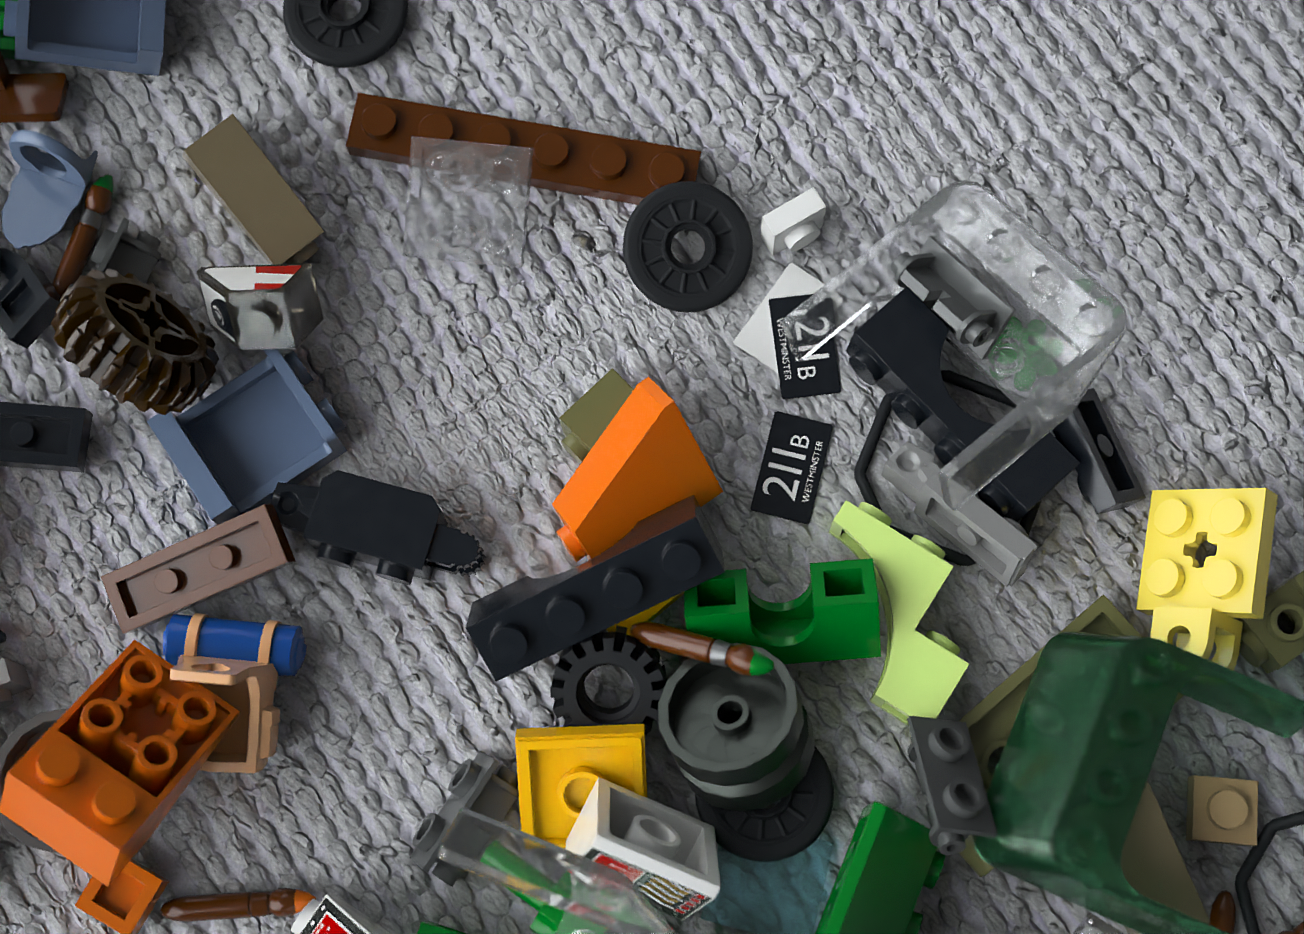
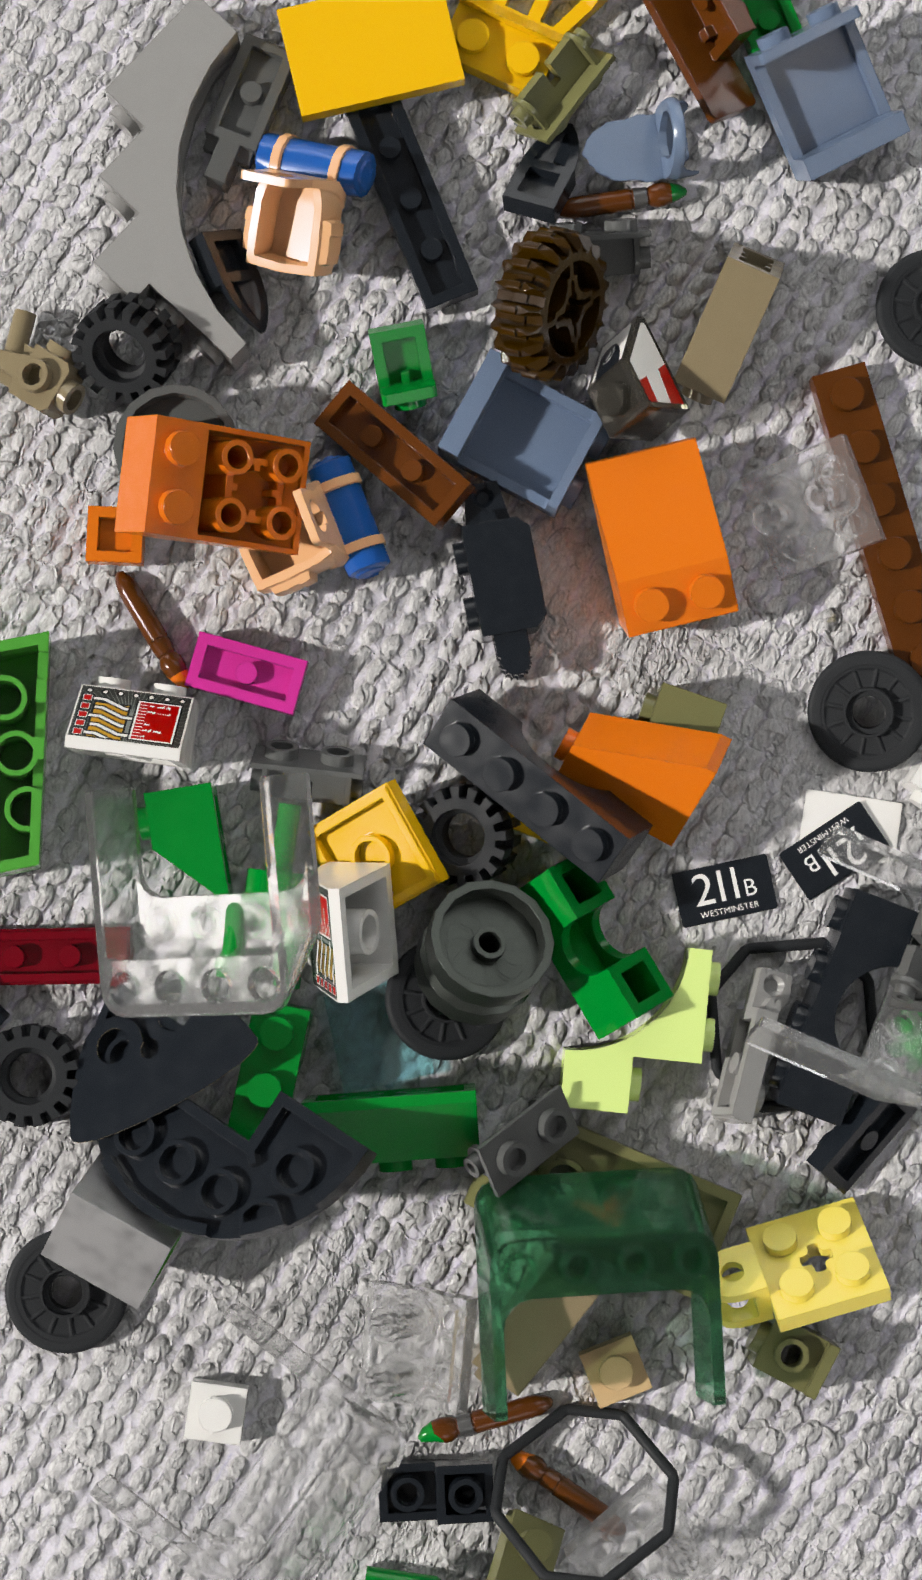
camera: 55 degrees right, 10 degrees up
reddish brown piece [630,621,774,676] -> none
none -> dark pink plate [185,631,309,716]
none -> green bracket [368,319,438,411]
none -> orange slope [585,437,739,638]

